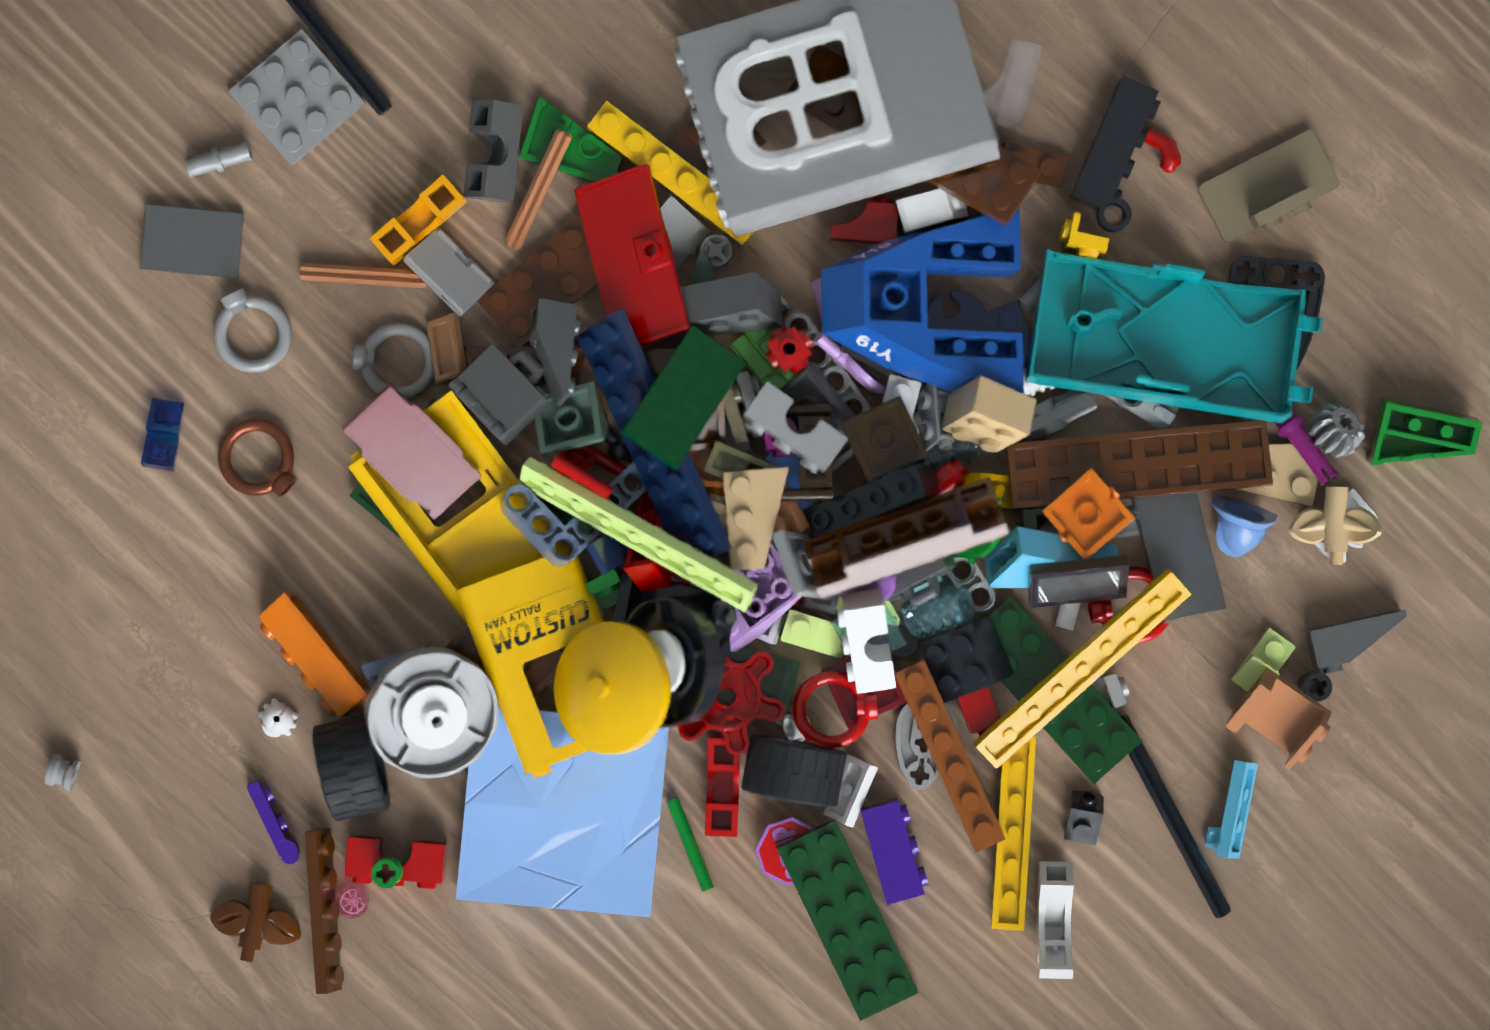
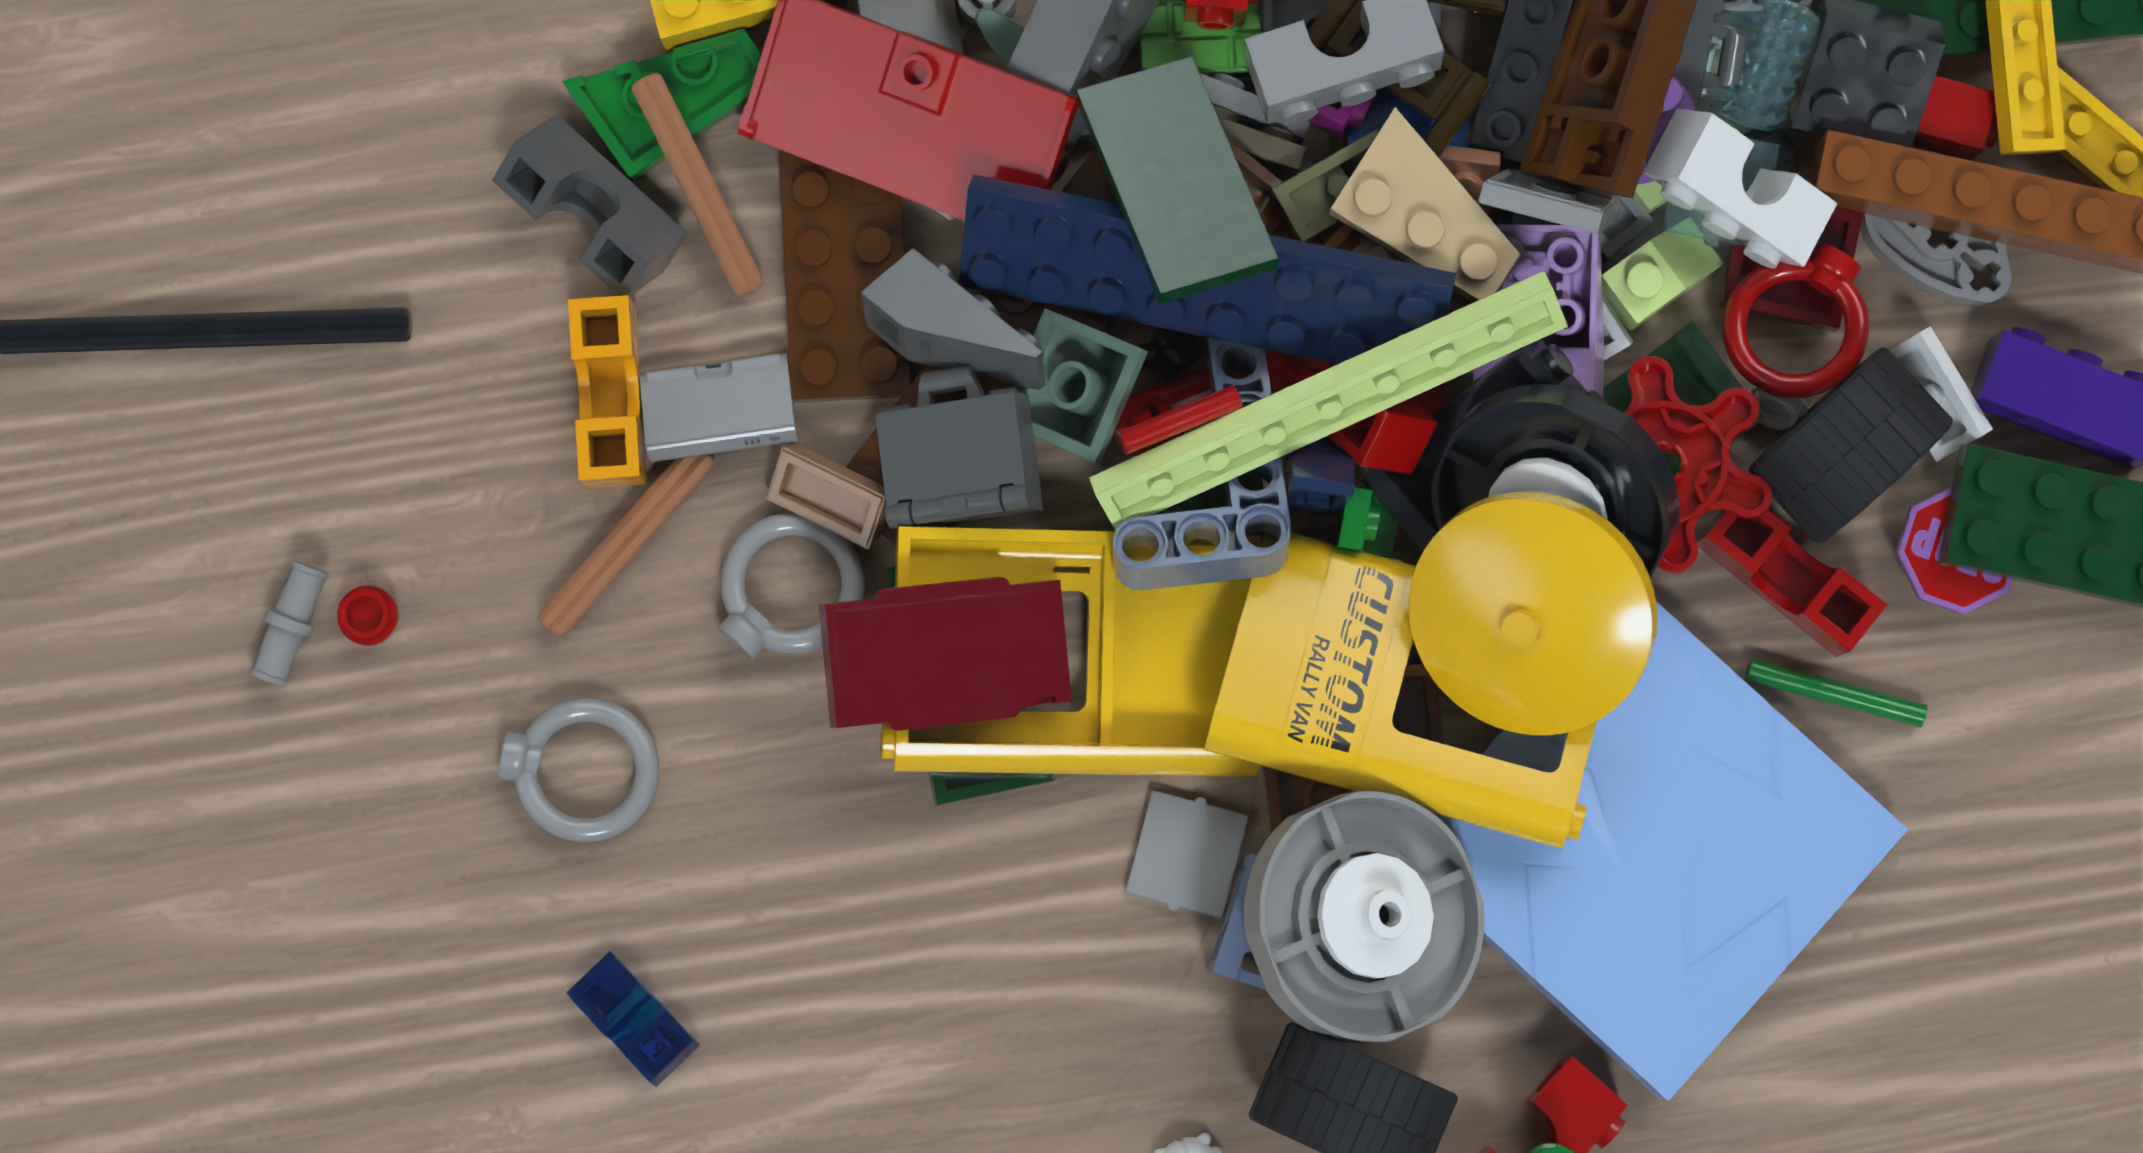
camera: 55 degrees left, 5 degrees down
dark grey tile [140,204,244,279] -> none
copper piece [218,418,298,497] -> none
light grey plate [228,29,365,166] -> none
orange slope [258,592,371,718] -> none
none -> red plate [337,585,399,646]
none -> light grey piece [1125,790,1249,918]

